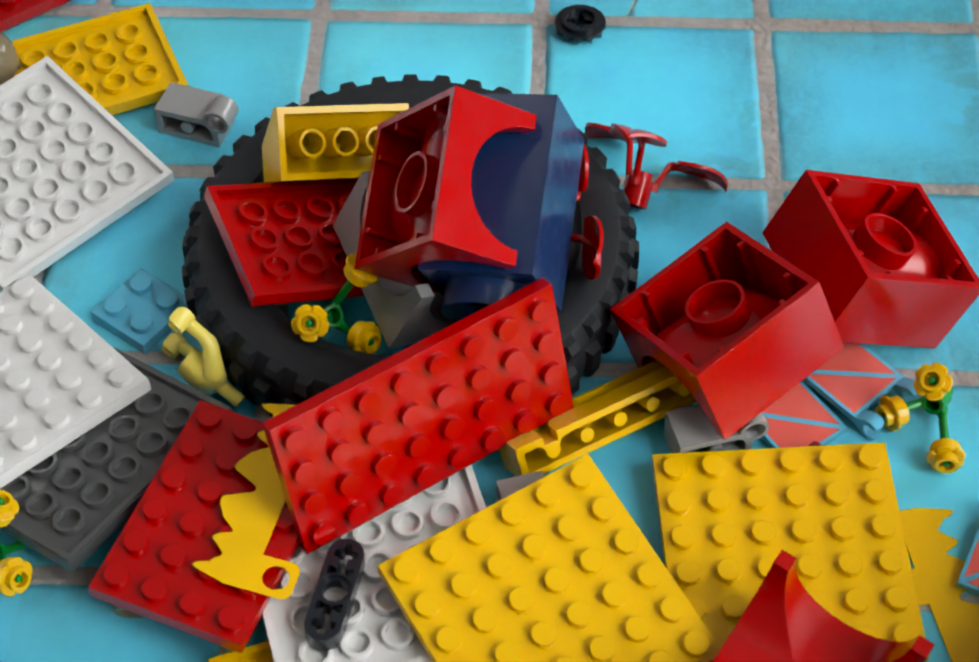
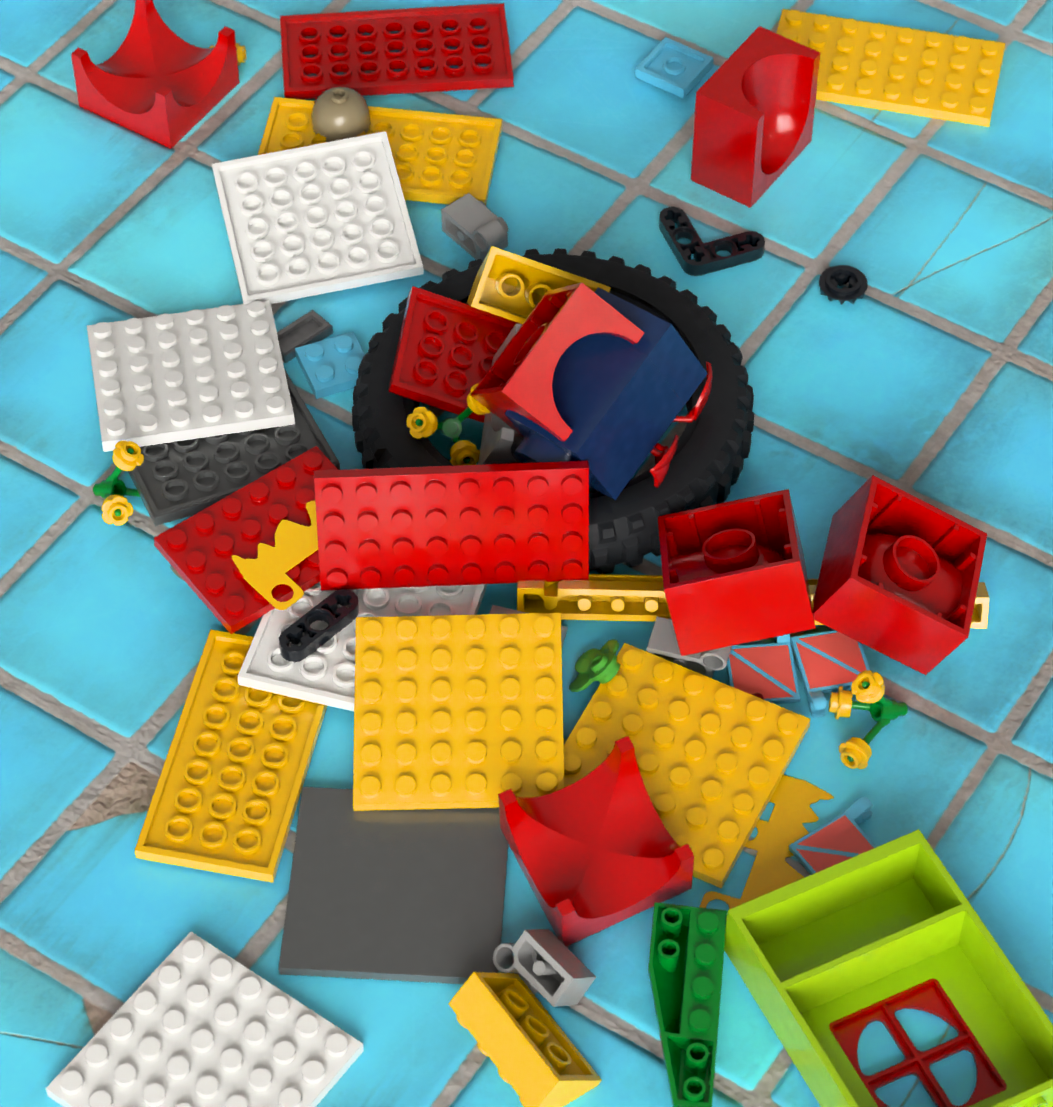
camera: 30 degrees right, 0 degrees up
light yellow piece [162,307,245,407] -> none
red plant [584,122,728,210] -> none
none -> flat silver tile [277,310,333,363]
none -> bright green plate [569,639,620,692]
none -> black beam [659,207,765,276]

